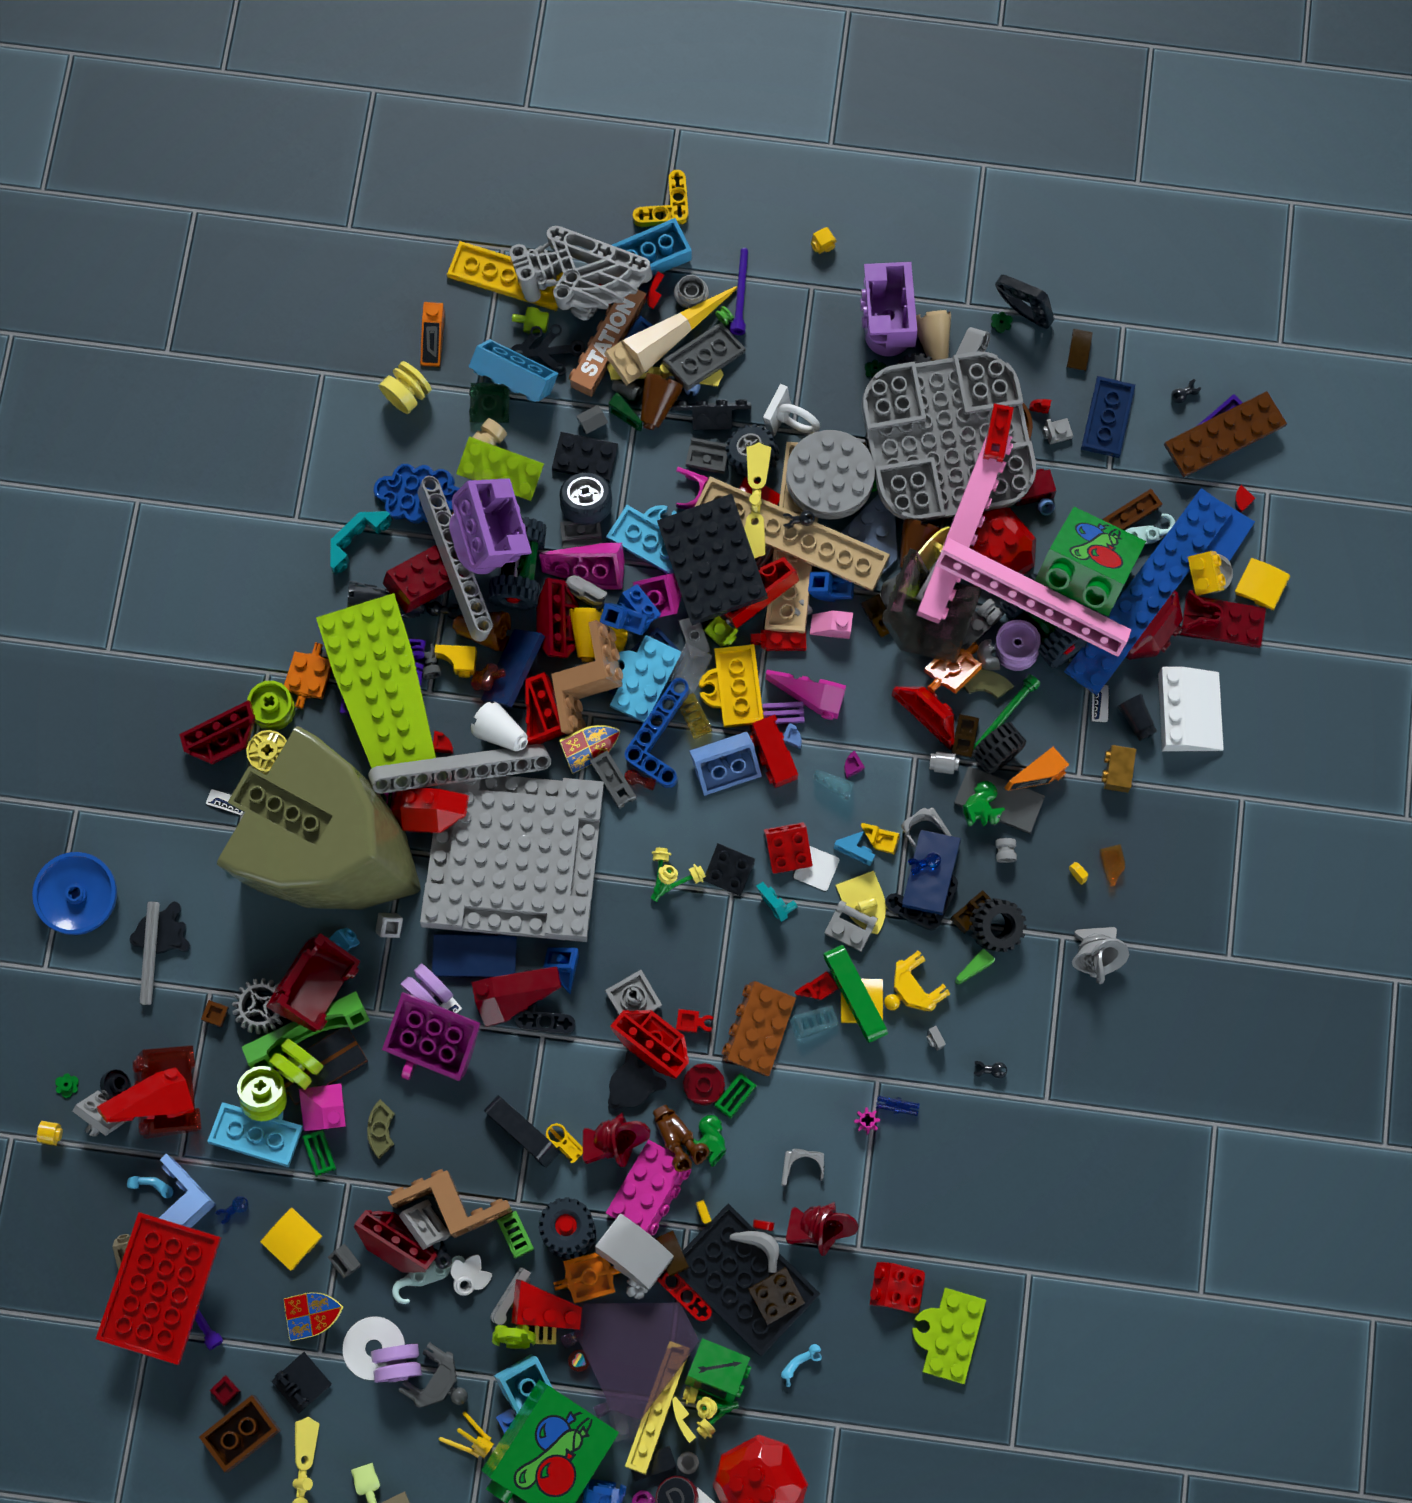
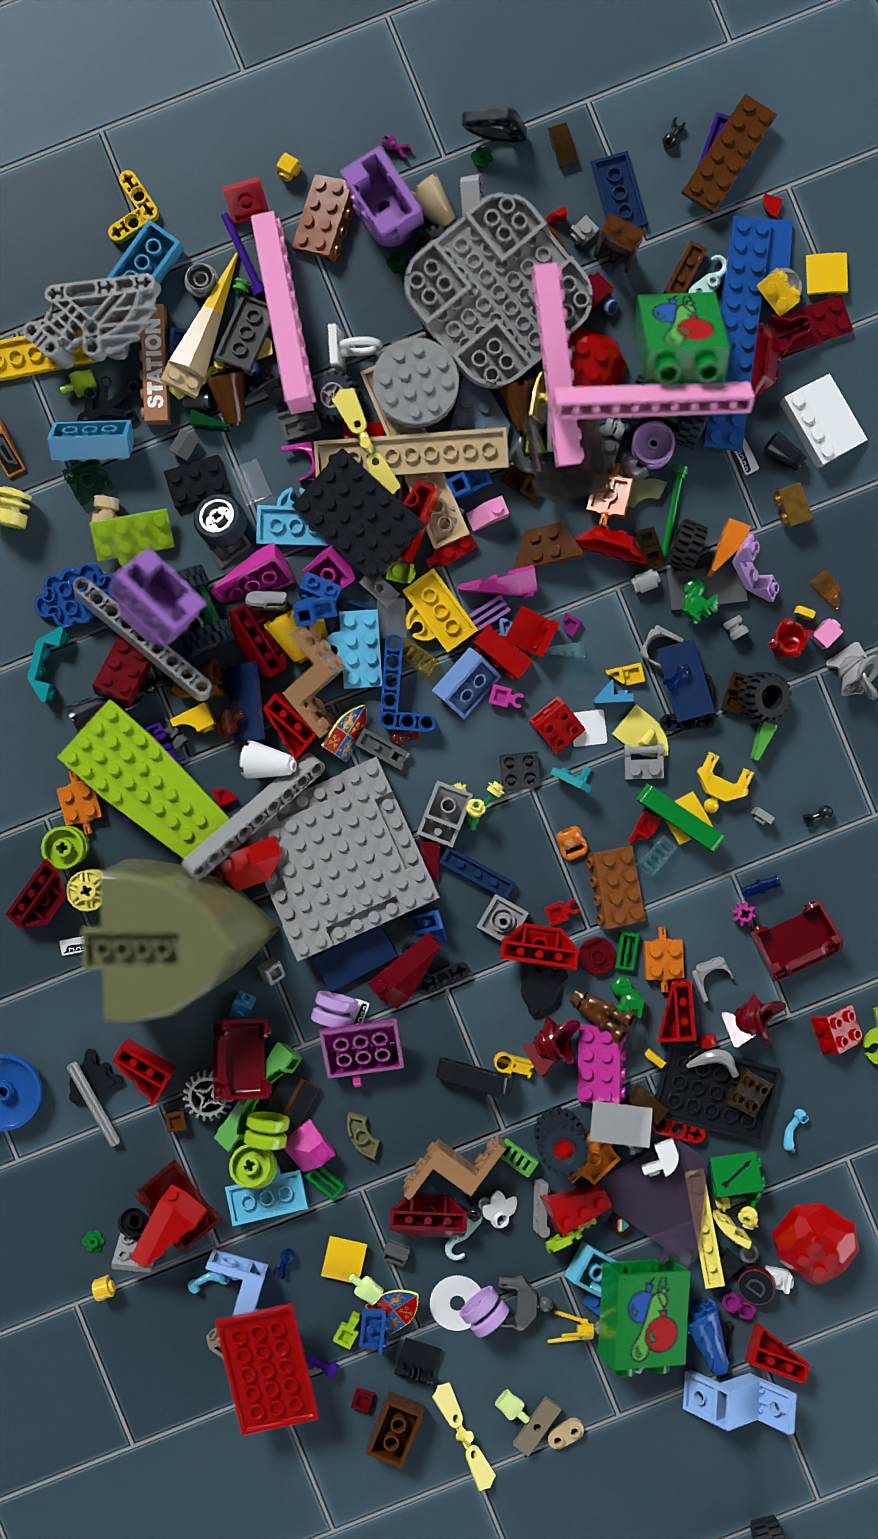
camera: 30 degrees left, 15 degrees up
light grey plate [399,1199,451,1250] -> none
red slope [647,271,664,309] -> none
black arm [783,511,815,529] -> none
red plate [983,403,1014,463] -> none
none -> red wedge [112,1038,177,1106]
none -> red tile [222,177,269,225]
none -> clear plate [231,458,272,506]
none -> bright pink brick [251,211,316,414]
none -> bracket [292,174,353,262]
none -> lime plate [333,1311,360,1350]
none -> yellowish green piece [349,1274,384,1306]
none -> blue bracket [359,1308,389,1355]
none -> magenta arm [381,134,412,160]
none -> light grey slope [417,780,473,847]
none -> dark red slope [420,841,440,880]
none -> dark blue plate [439,846,515,899]
none -> dark pink plate [488,684,524,708]
none -> red bracket [505,606,560,657]
none -> reddish brown wing [513,522,585,570]
none -> orange piece [556,826,588,861]
none -> reddish brown door [593,213,645,273]
none -> white brick [642,1138,678,1176]
none -> orange plate [643,926,684,992]
none -> red wedge [657,979,696,1042]
none -> lavender slope [732,534,779,602]
none -> dark red windscreen [751,900,844,982]
none -> red hair [767,618,814,658]
none -> bright pink brick [810,618,843,650]

